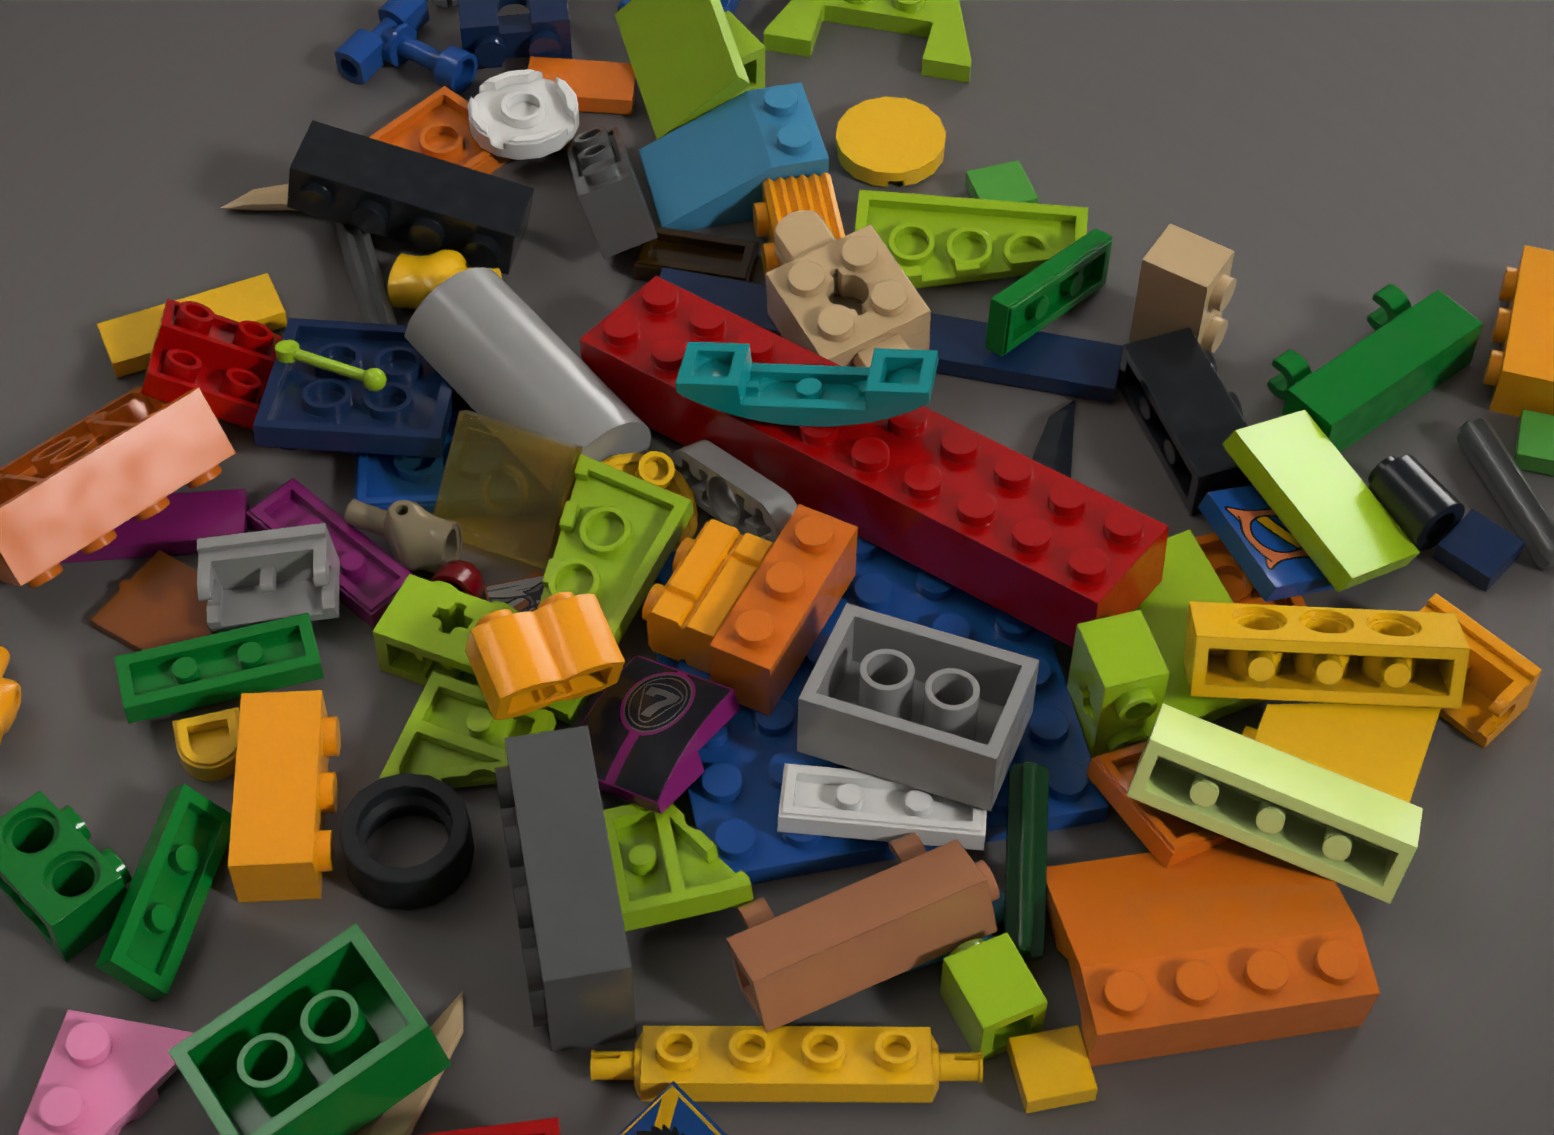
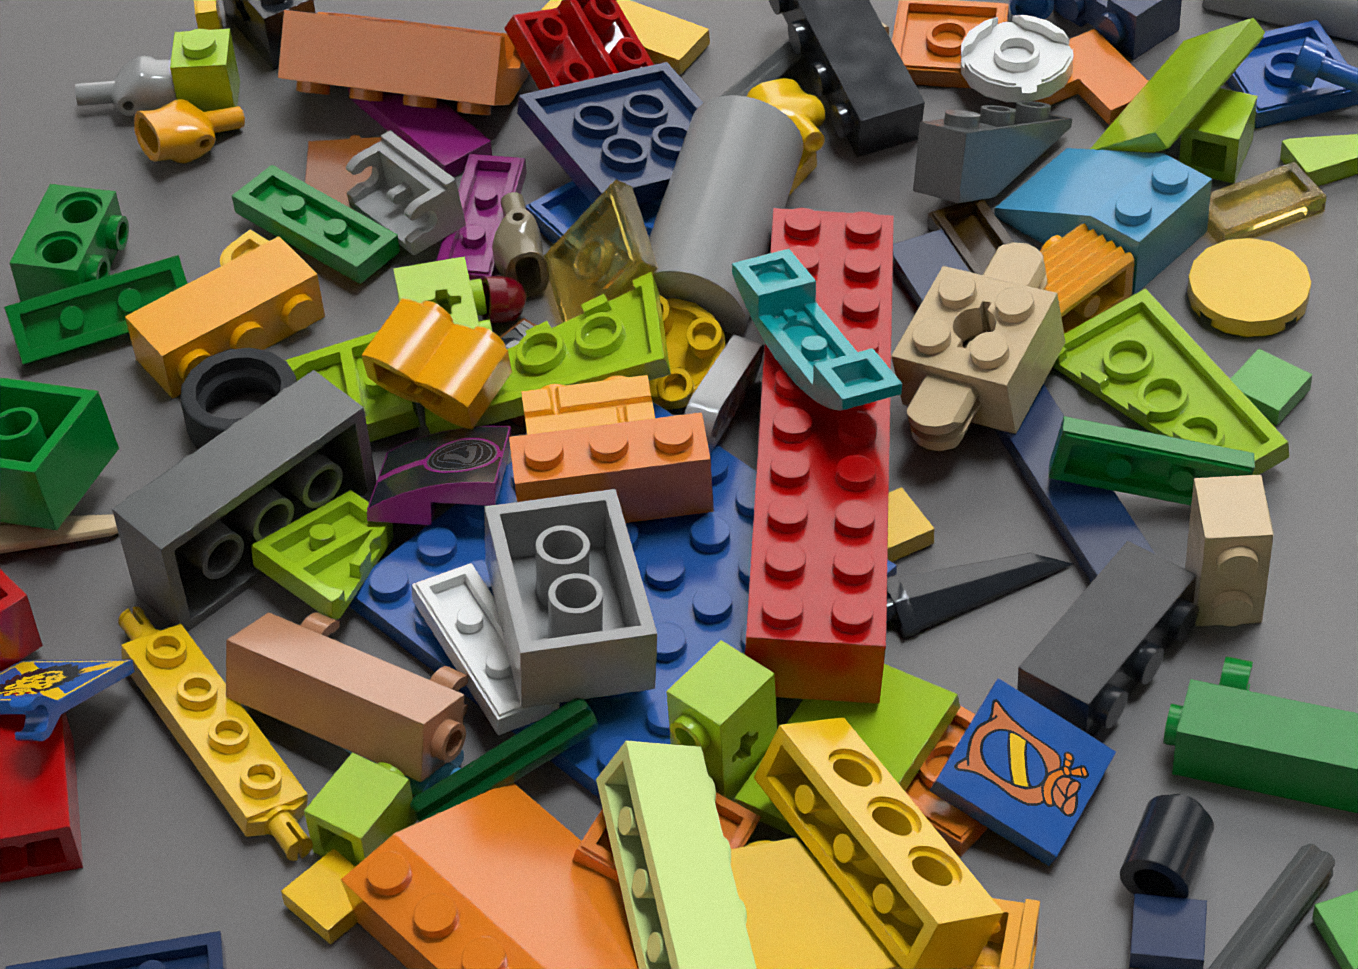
camera: 60 degrees right, 5 degrees down
lime hinge [275,340,387,392] -> none
tile [1222,410,1420,592] -> none
none -> clear yellow tile [1207,161,1327,243]

